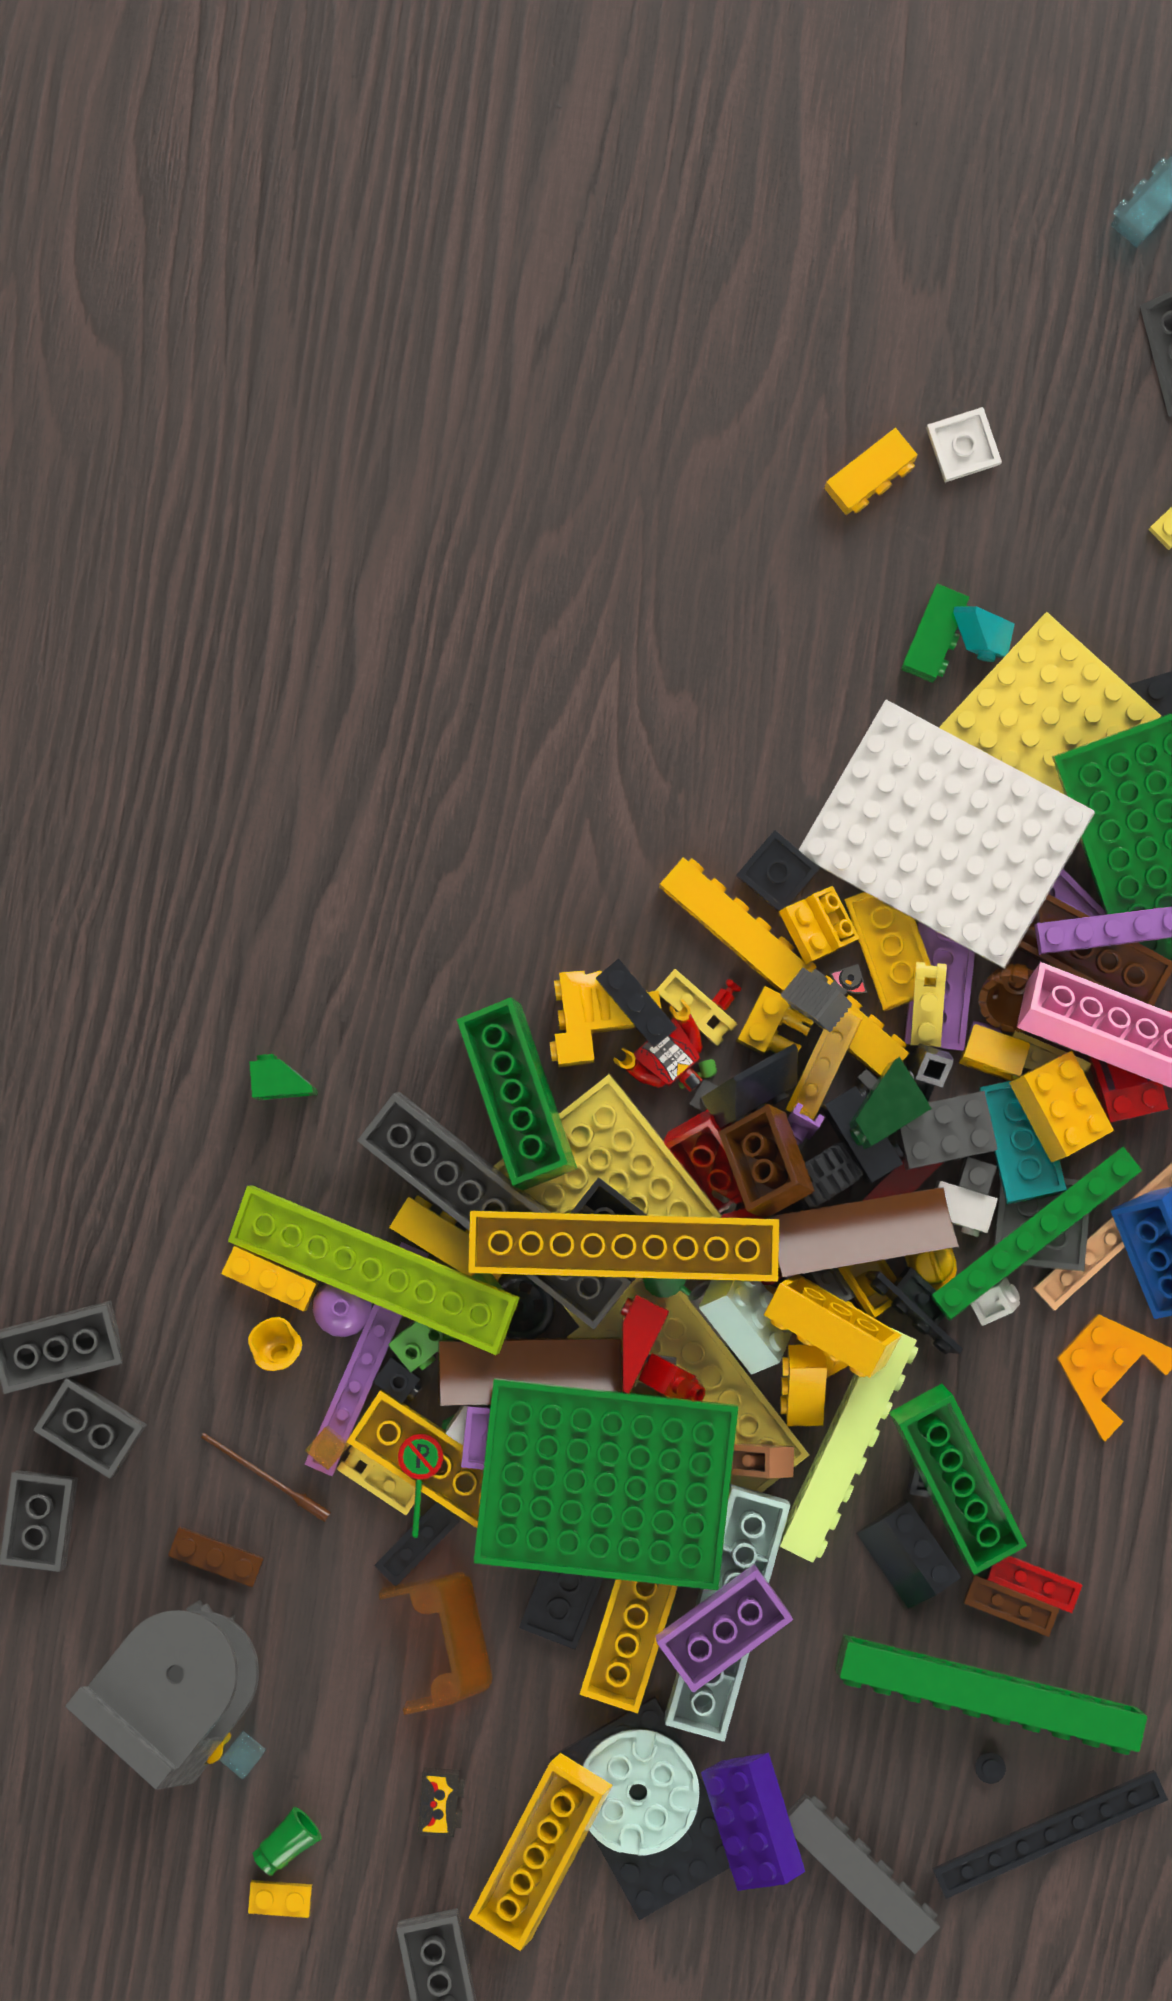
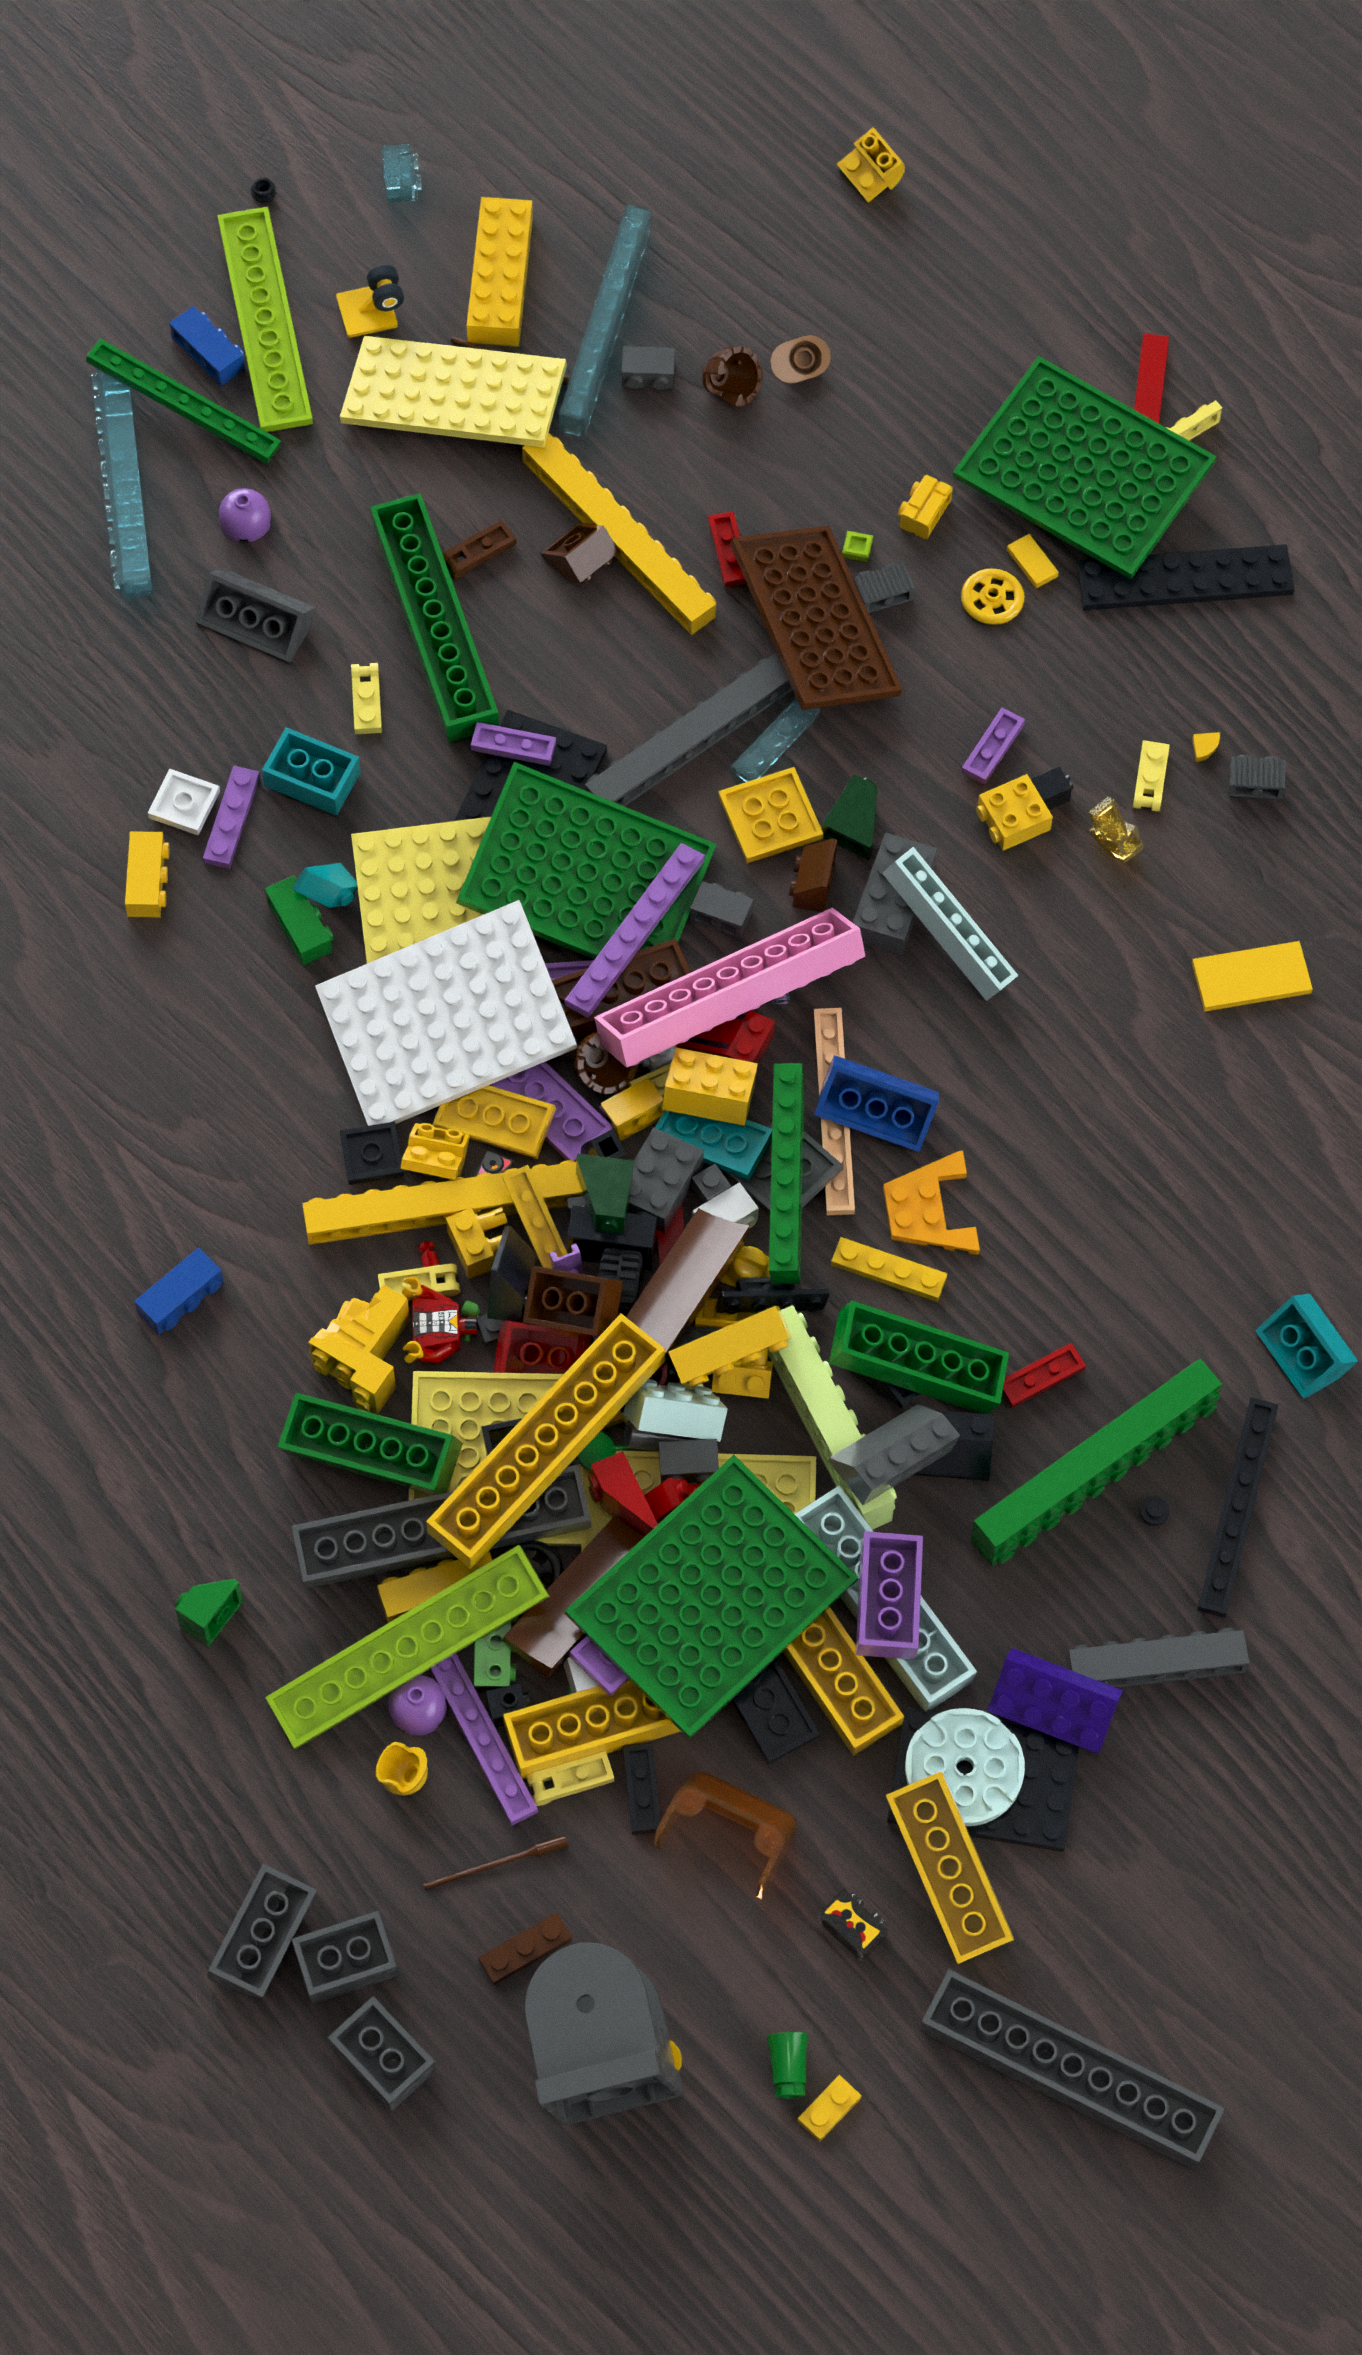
camera: 50 degrees left, 20 degrees down
clear light blue brick [220,1731,266,1779] -> none
yellow brick [221,1246,319,1311] -> none
clear yellow brick [305,1425,350,1470] -> none
piece [398,1434,443,1538] -> none
black plate [595,959,677,1048] -> none
nougat slope [731,1443,794,1478] -> none
dark grey brick [780,967,852,1032] -> none
yellow brick [780,1345,827,1426] -> none
light yellow plate [911,962,947,1047] -> none
reddish brown plate [963,1575,1059,1637] -> none
white bracket [971,1278,1020,1326] -> none
none -> blue brick [134,1247,223,1335]
none -> medium lavender plate [203,766,260,869]
none -> teal brick [262,727,361,816]
none -> dark grey brick [659,1439,719,1484]
none -> dark grey slope [828,1404,960,1505]
none -> yellow plate [831,1237,947,1302]

